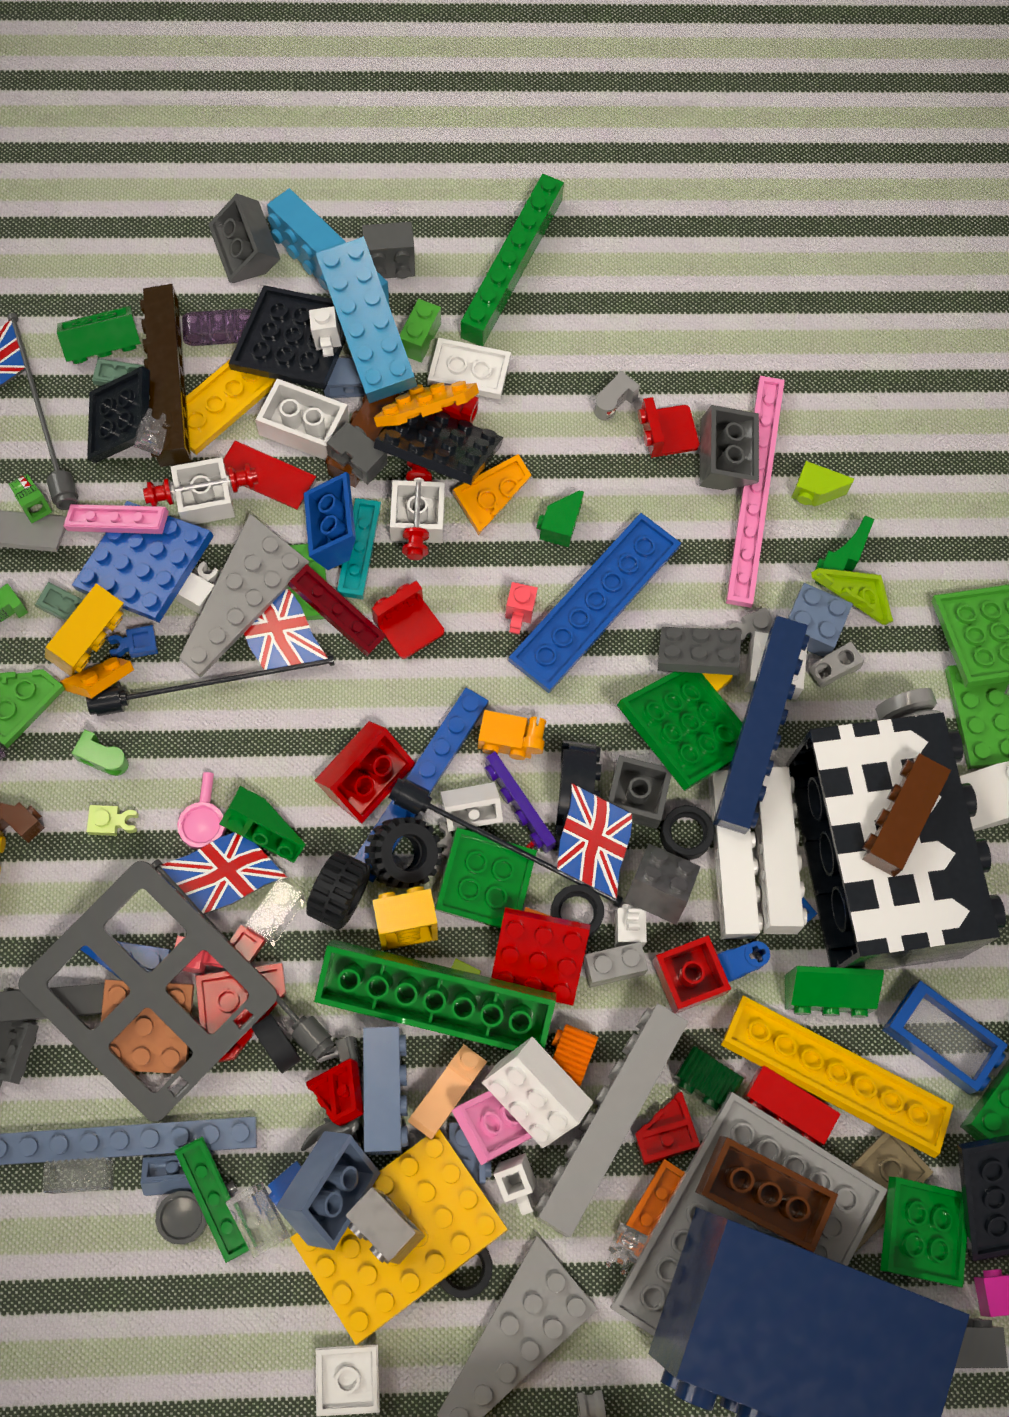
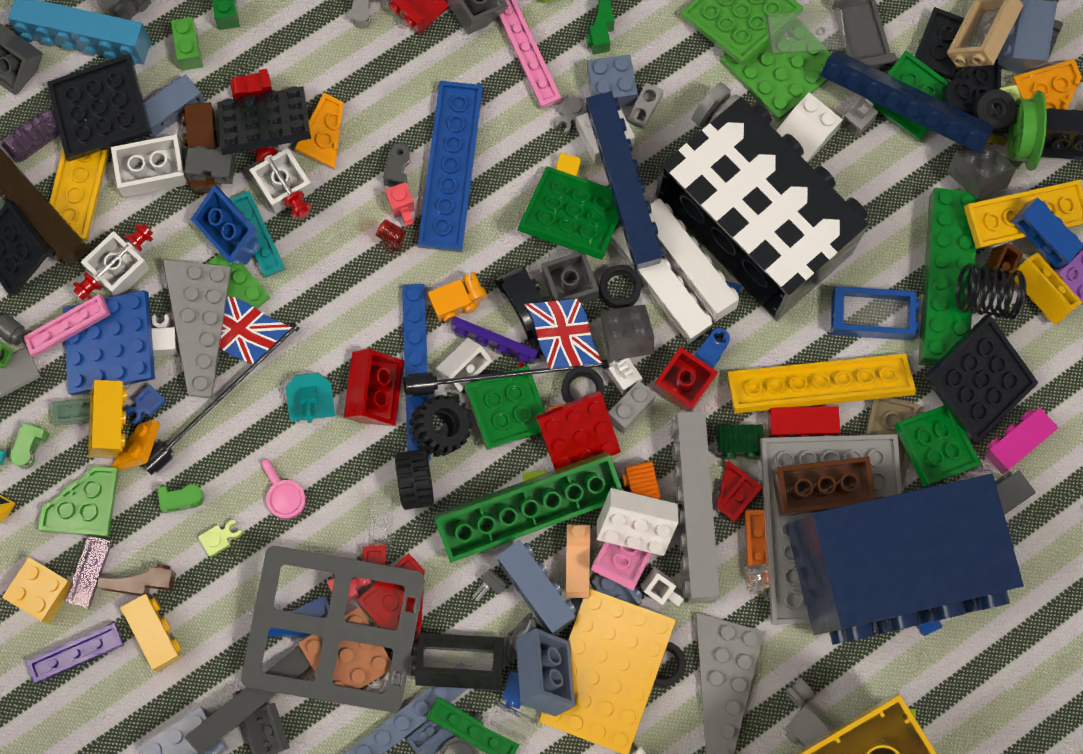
camera: 30 degrees left, 5 degrees up
clear plate [133,408,167,456] -> none
flag [151,832,334,1060] -> none
green slope [219,786,306,863] -> none
red piece [223,441,316,510] -> none
black tyre [251,1014,301,1073] -> none
dark red plate [288,564,386,656] -> none
red wing [306,1058,364,1126] -> none
white brick [309,306,341,357] -> none
dark azure brick [315,236,417,403] -> none
flat silver brick [345,1187,425,1264] -> none
red bracket [372,580,444,659] -> none
yellow brick [373,886,438,951] -> none
light orange plate [374,381,479,427] -> none
white plate [427,338,511,400] -> none
green slope [536,490,584,548] -> none
dark grey plate [658,627,741,675] -> none
green slope [784,966,884,1018] -> none
lime wing [811,568,893,625] -> none
reddish brown brick [862,753,951,877] -> none
none -> teal piece [285,372,335,423]
none -> clear red piece [376,219,406,253]
none -> dark grey leg [383,143,410,187]
none -> pearl dark grey window [411,633,504,690]

